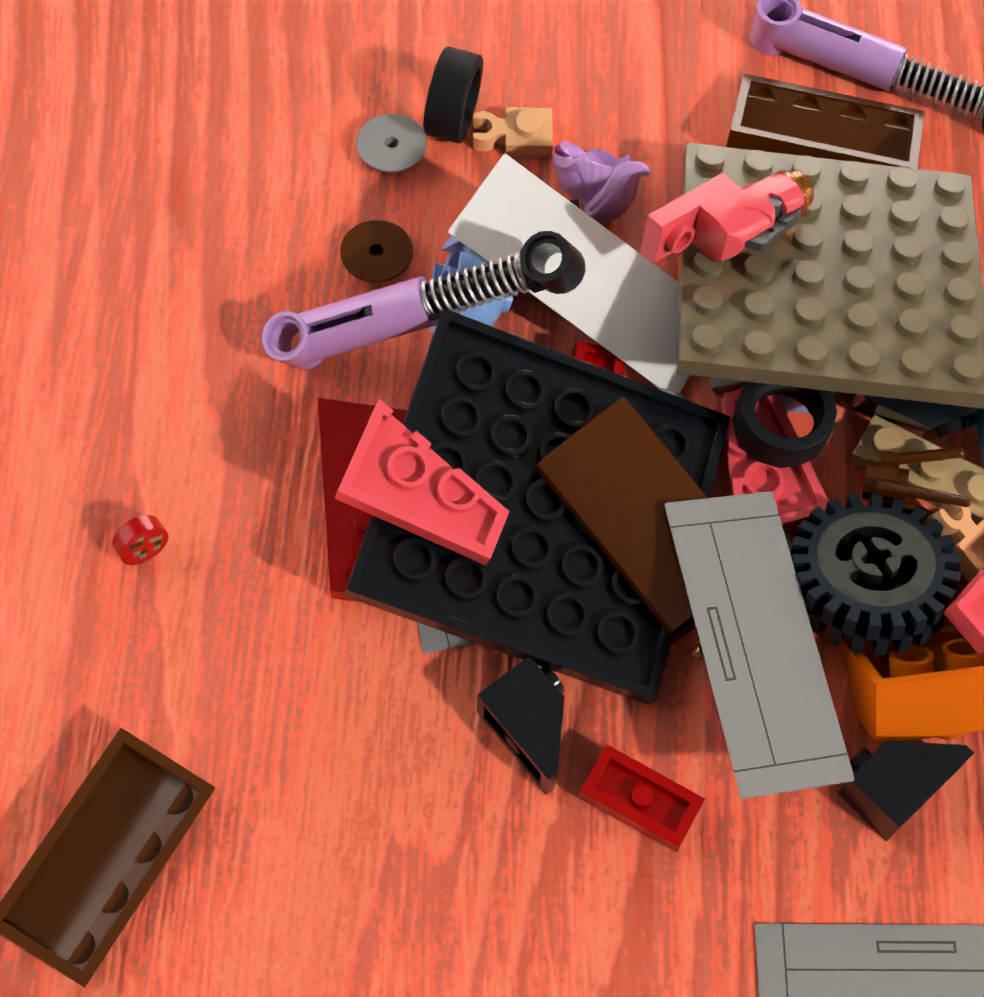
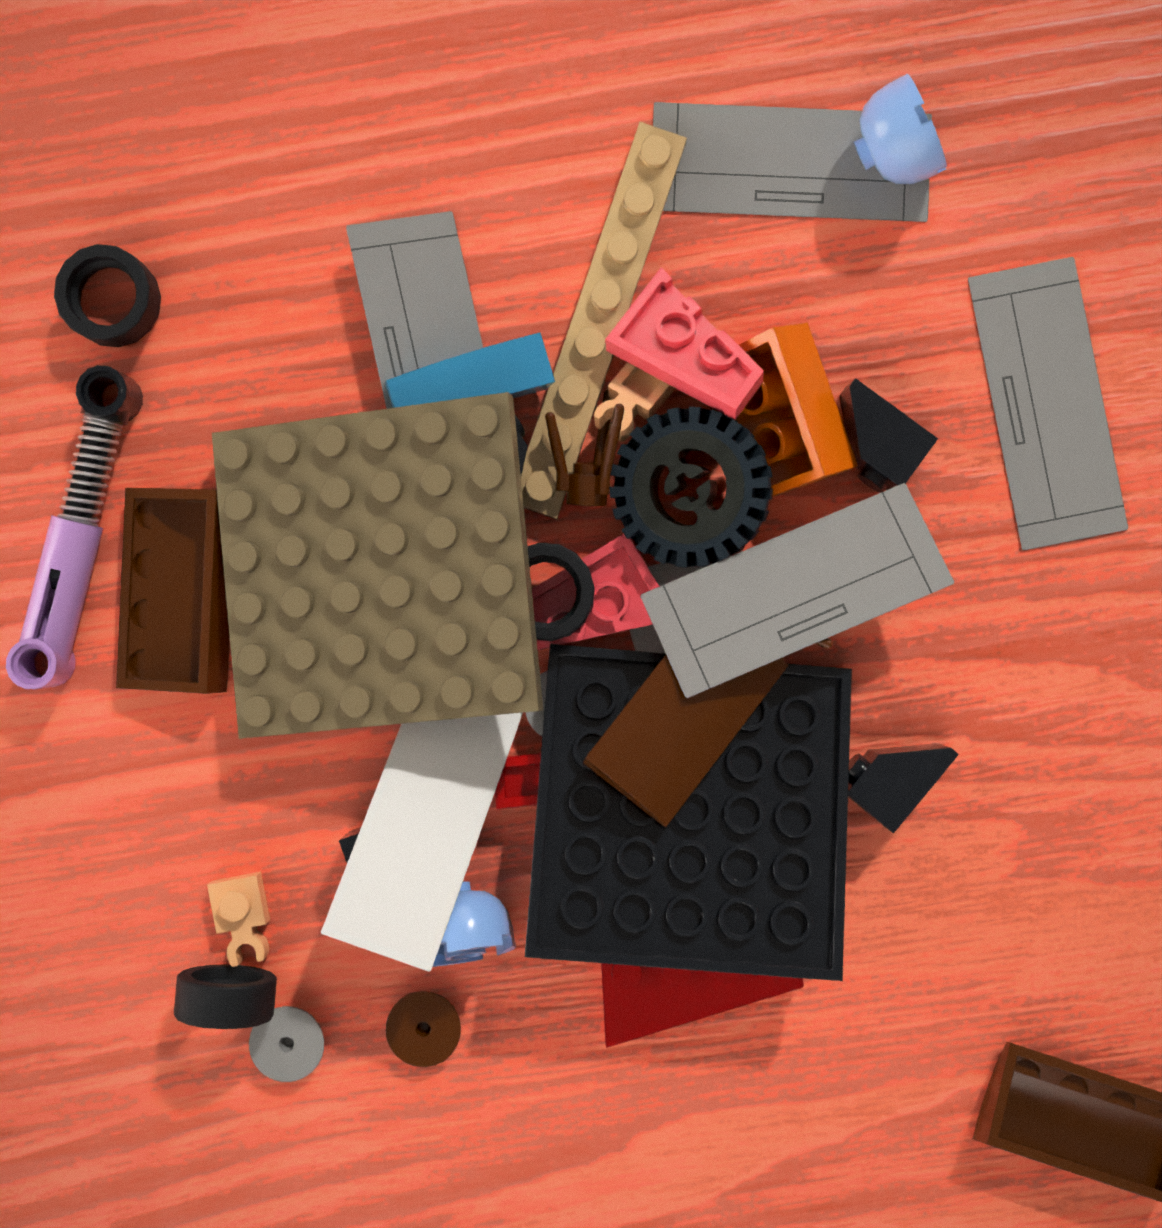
camera: 100 degrees left, 25 degrees up
red tile [112,515,169,565] -> none
piece [262,231,586,370] -> none
coral wing [334,398,510,566] -> none
lavender hair [552,141,651,225] -> none
red plate [578,744,705,852] -> none
coral plate [641,170,814,263] -> none

